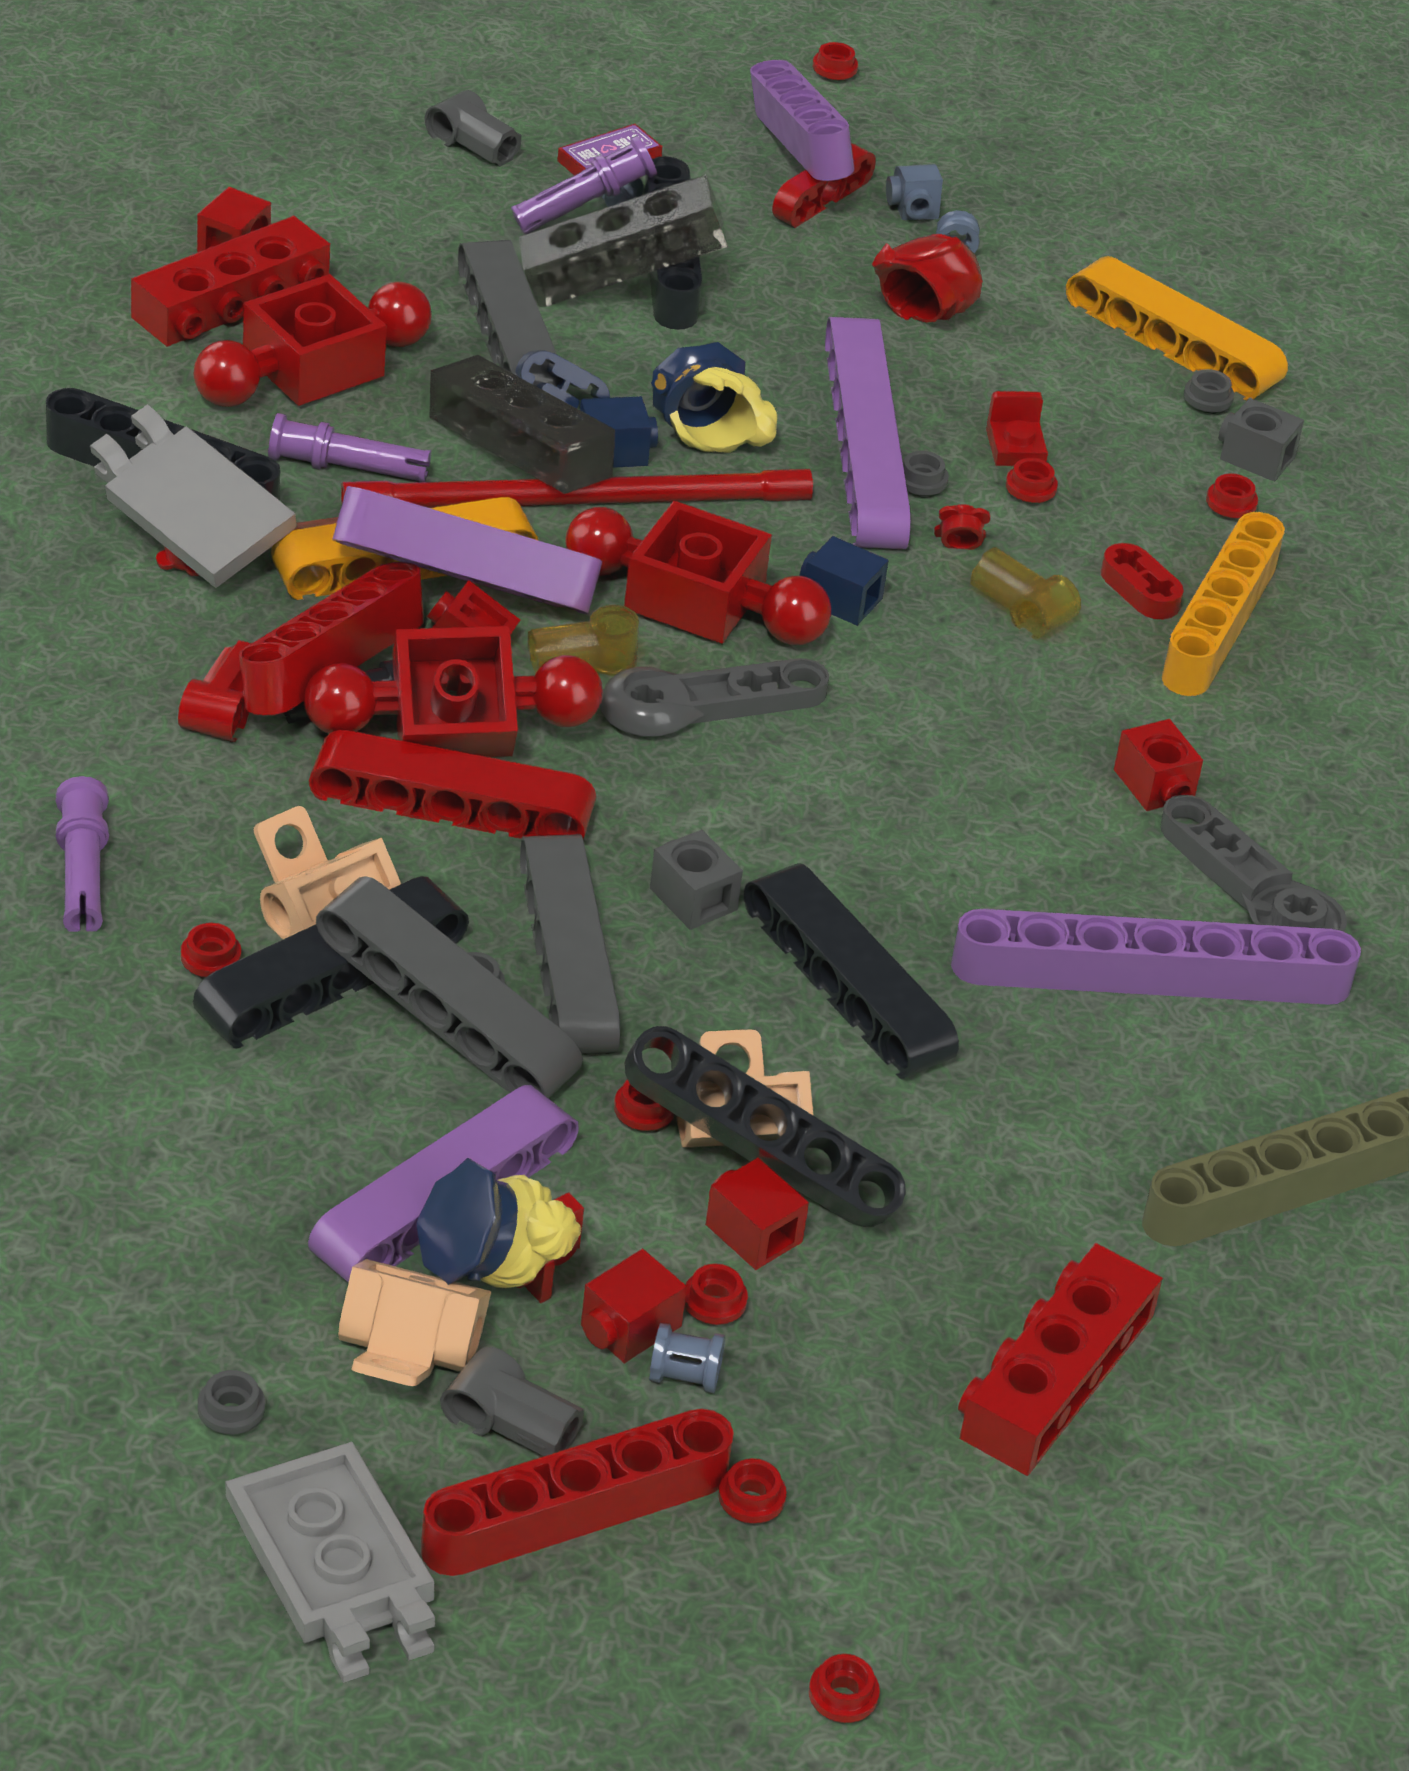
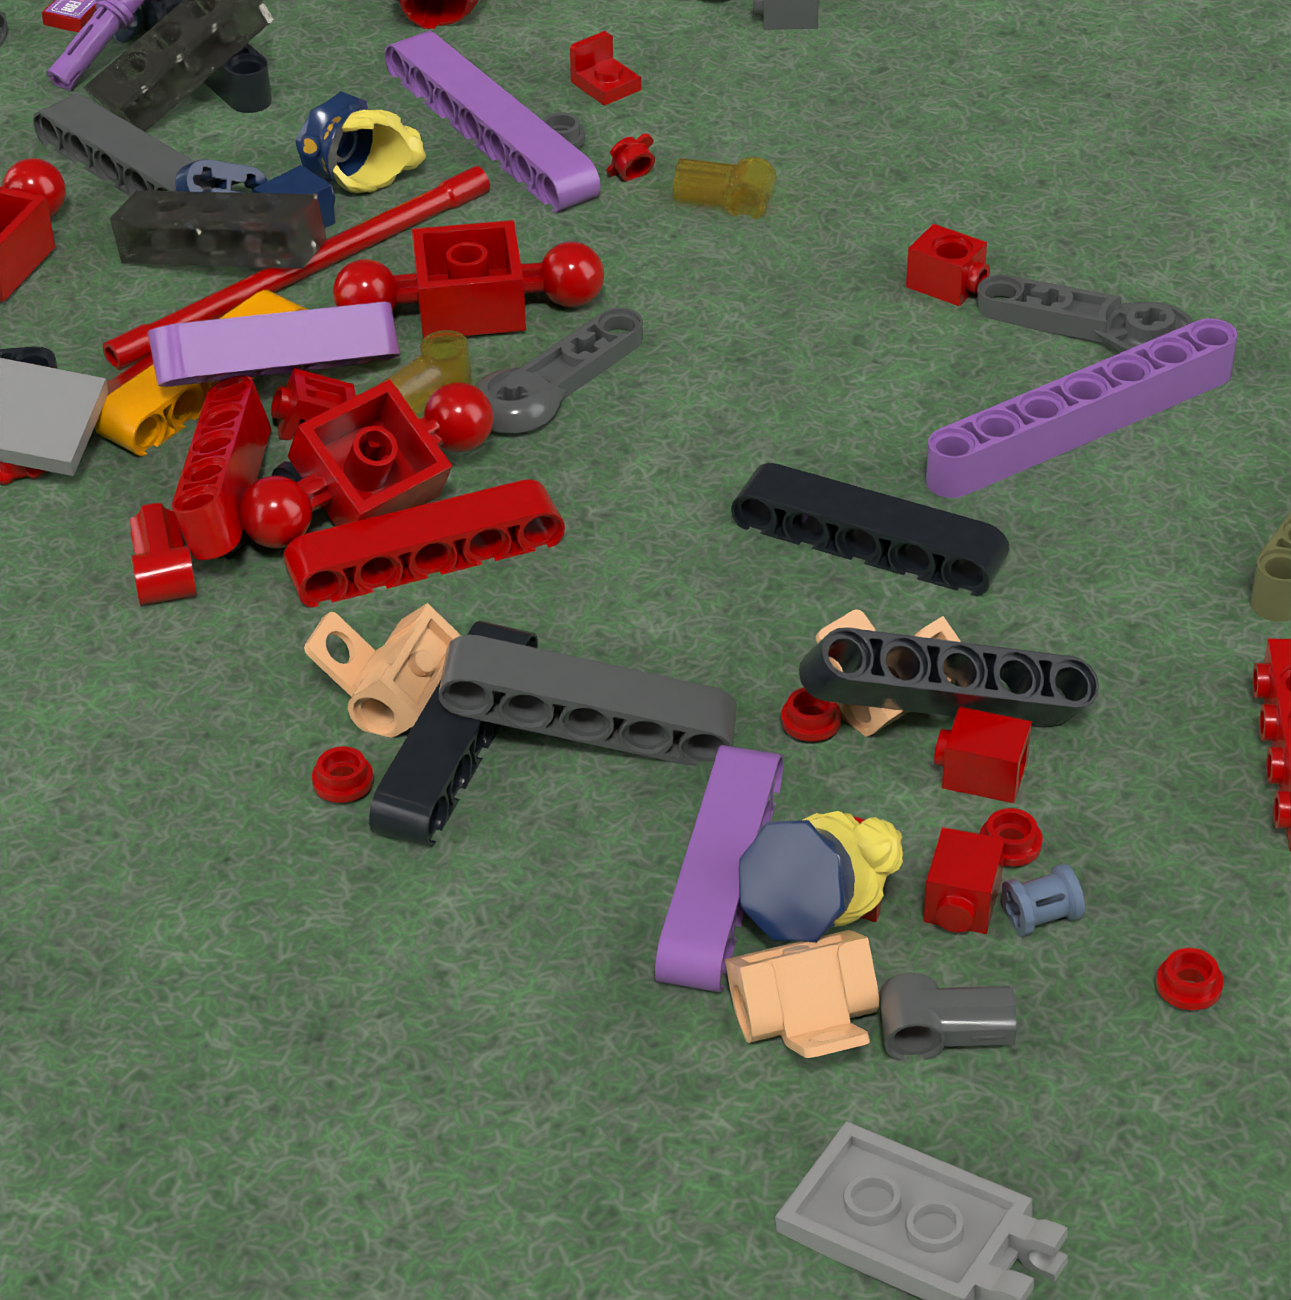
camera: 25 degrees left, 0 degrees up
medium lavender pin [56,776,109,932] -> none
dark grey plate [198,1370,265,1434] -> none
medium lavender pin [268,413,431,482] -> none
red beam [420,1409,734,1576] -> none
dark grey beam [520,834,620,1054] -> none
dark grey brick [650,829,743,930] -> none
dark blue brick [799,536,889,626] -> none
red plate [1006,458,1058,503] -> none
red beam [1101,543,1184,620] -> none
light orange beam [1162,512,1285,696] -> none
red plate [1206,473,1258,518] -> none

